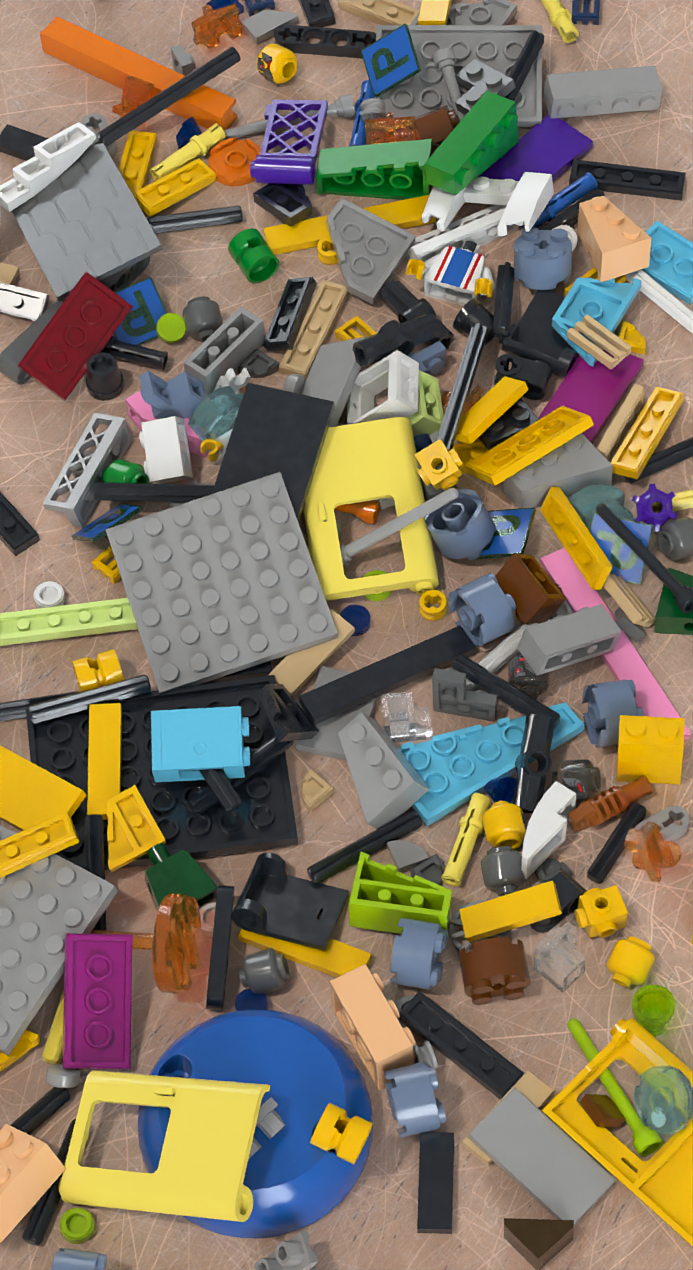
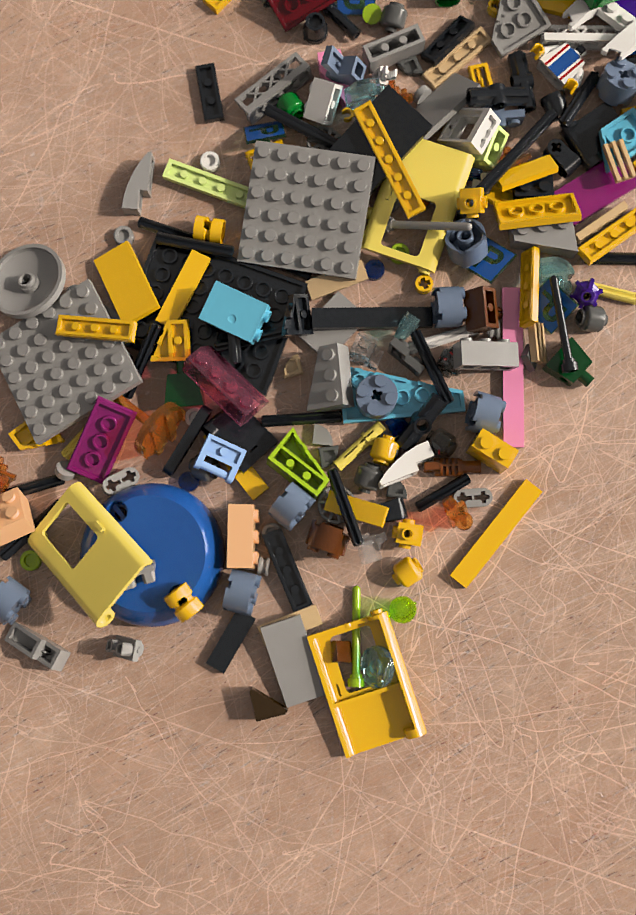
camera: 30 degrees right, 25 degrees up
none -> light grey beam [101,467,140,496]
none -> clear pink slope [182,346,269,427]
none -> light blue plate [193,433,247,484]
none -> black axle [327,468,364,547]
none -> yellow tile [353,100,426,219]
none -> sand blue brick [356,374,398,420]
none -> clear light blue cone [393,311,421,340]

